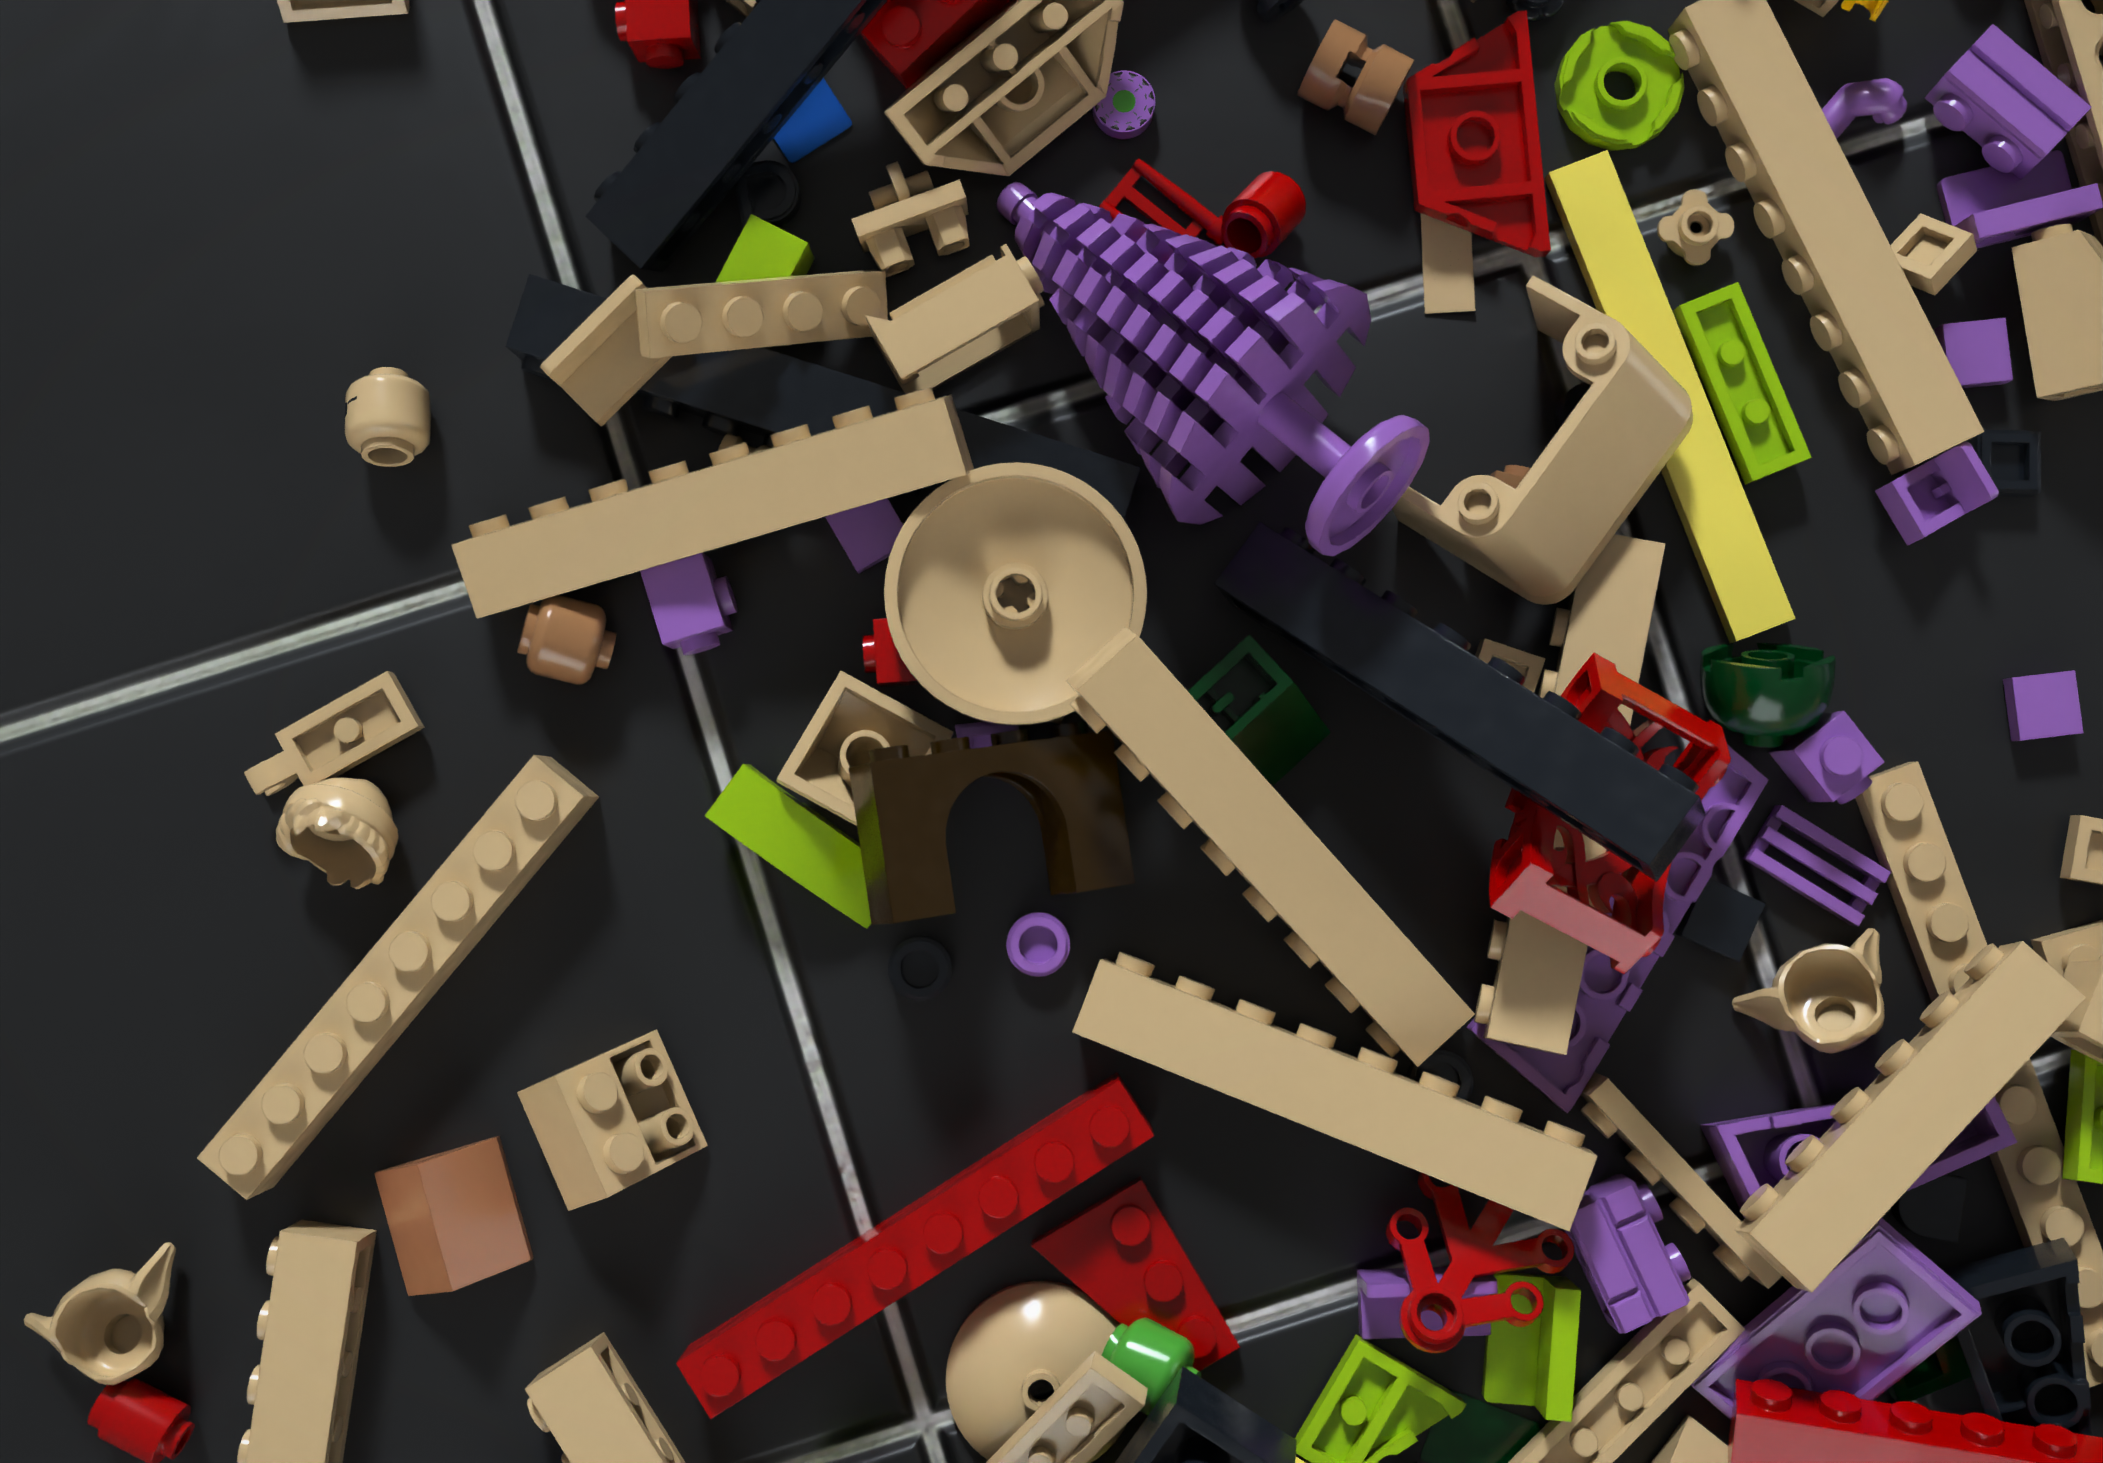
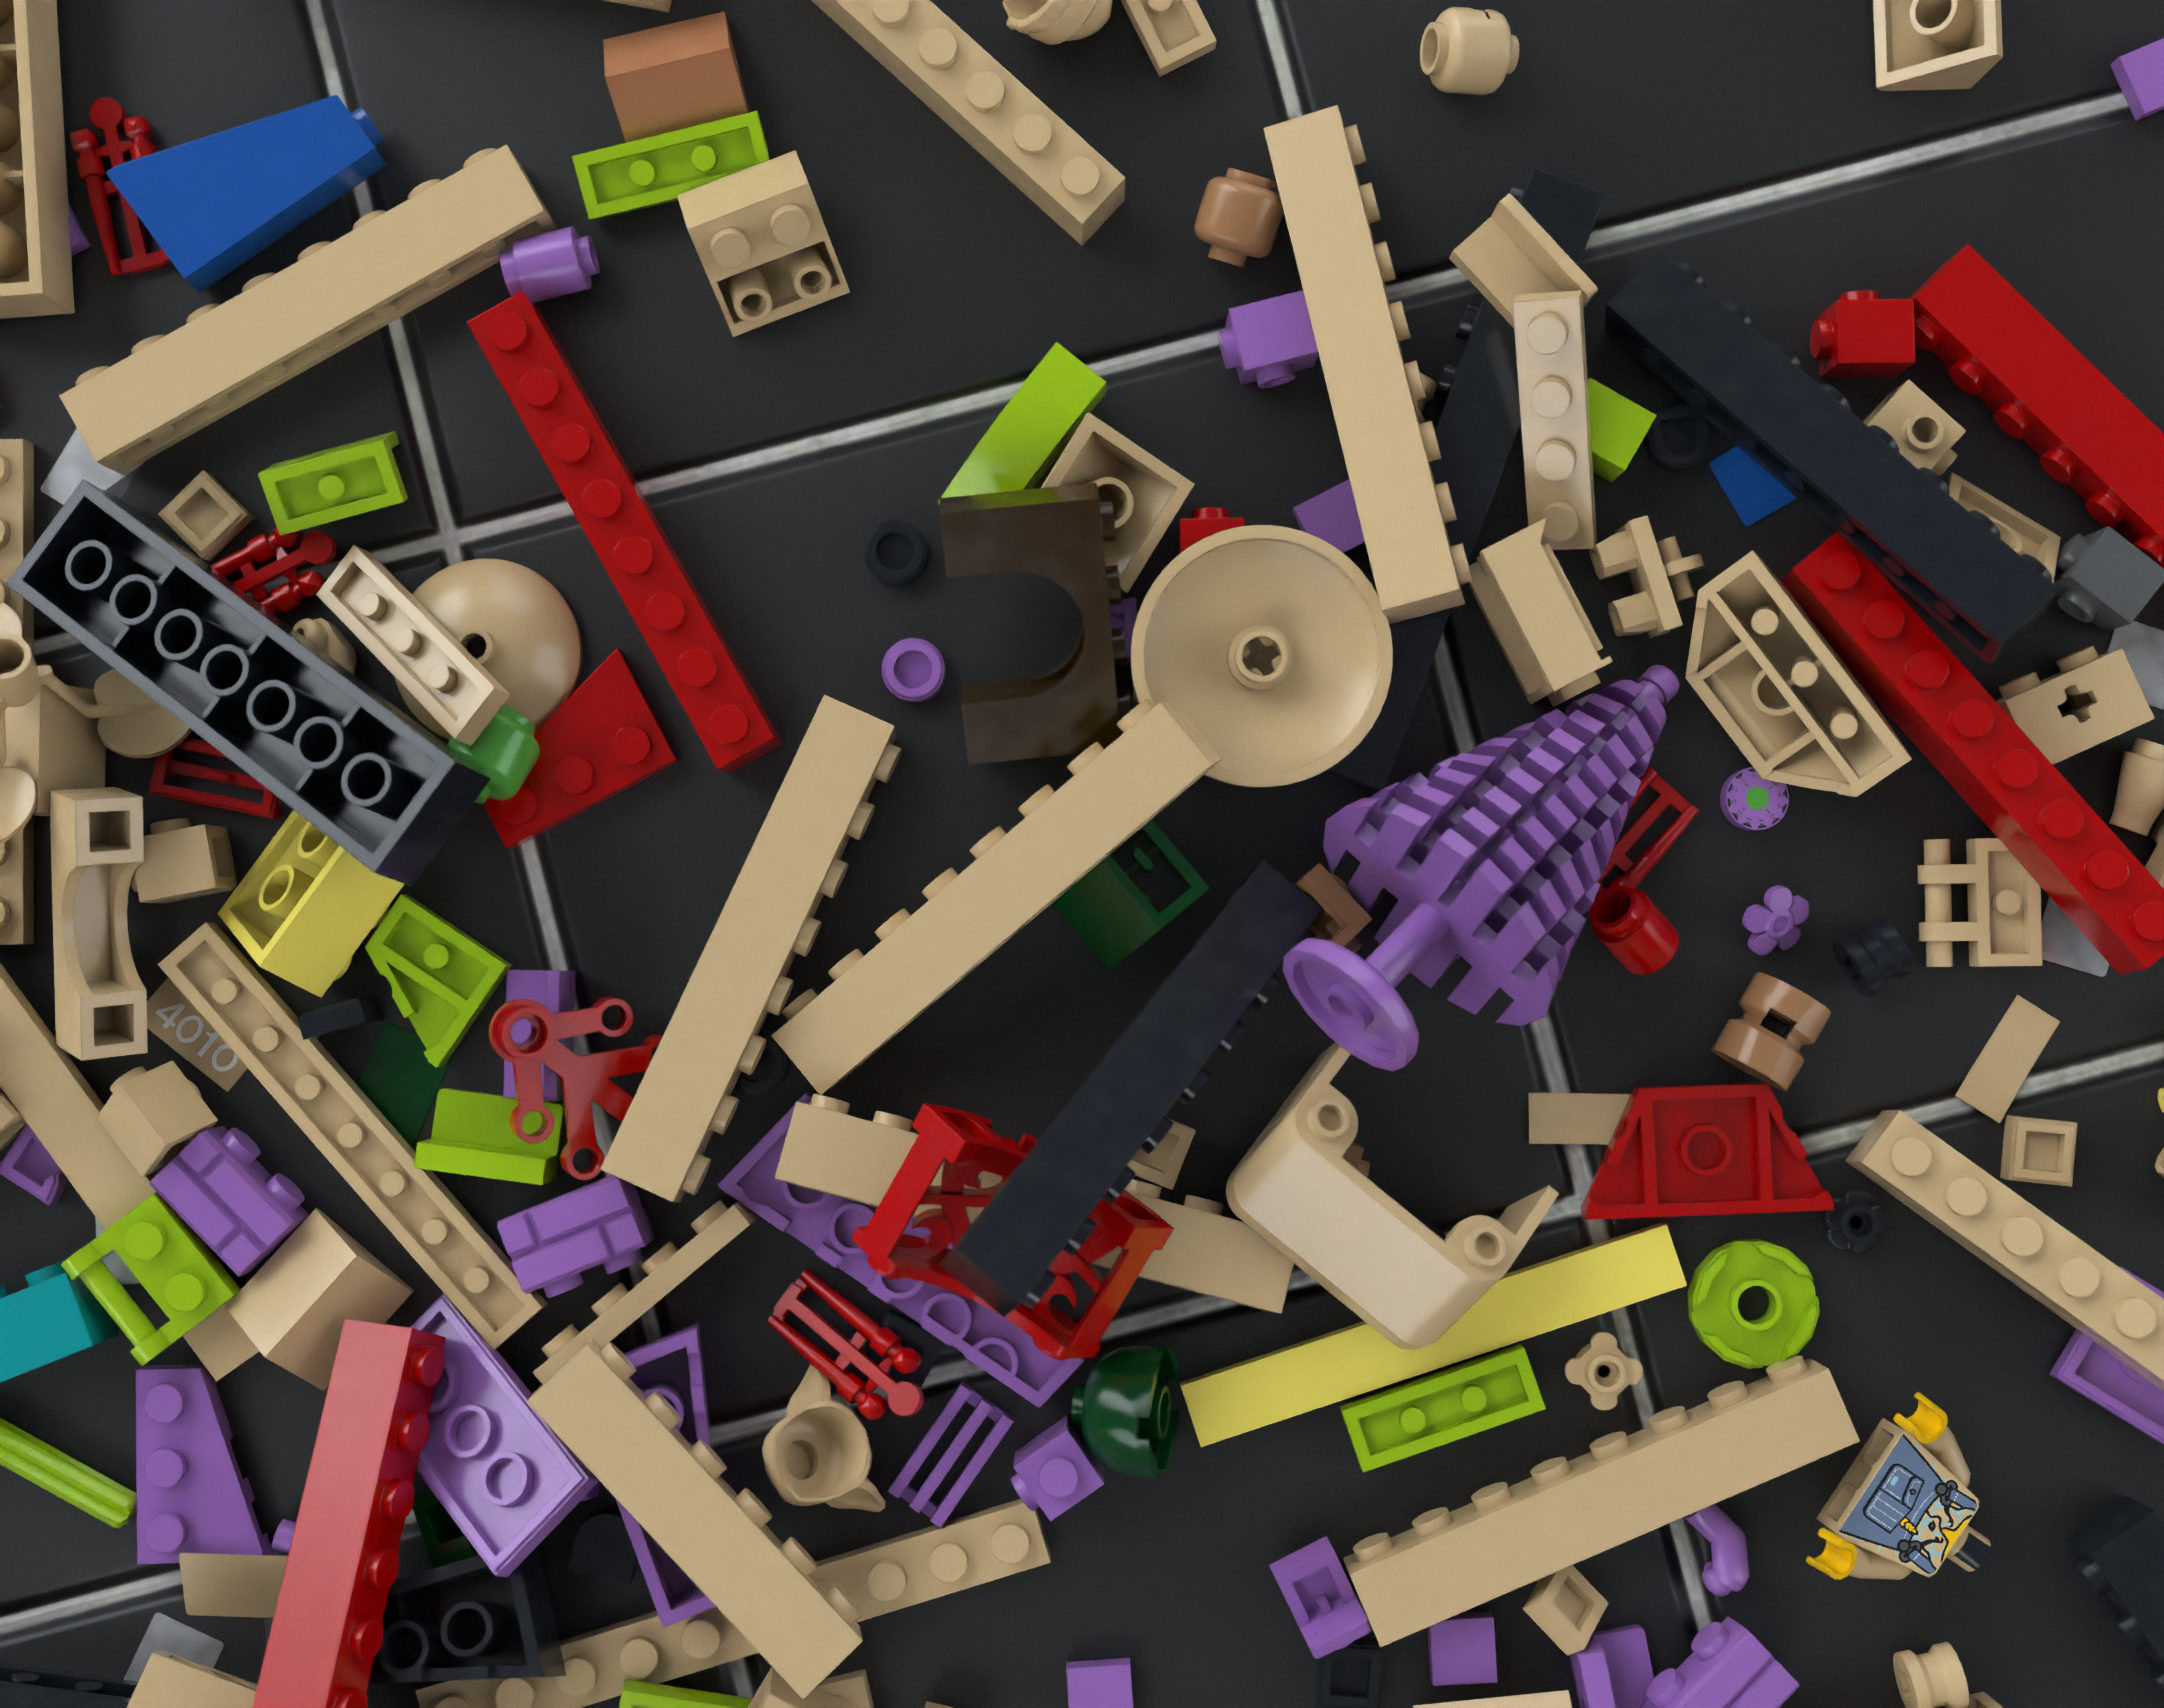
camera: 90 degrees right, 0 degrees up
none -> medium lavender brick [499,226,600,303]
none -> lime plate [572,111,771,221]
none -> red piece [767,1269,924,1420]
none -> medium nougat bracket [1294,862,1372,953]
none -> medium lavender plant [1742,885,1809,955]

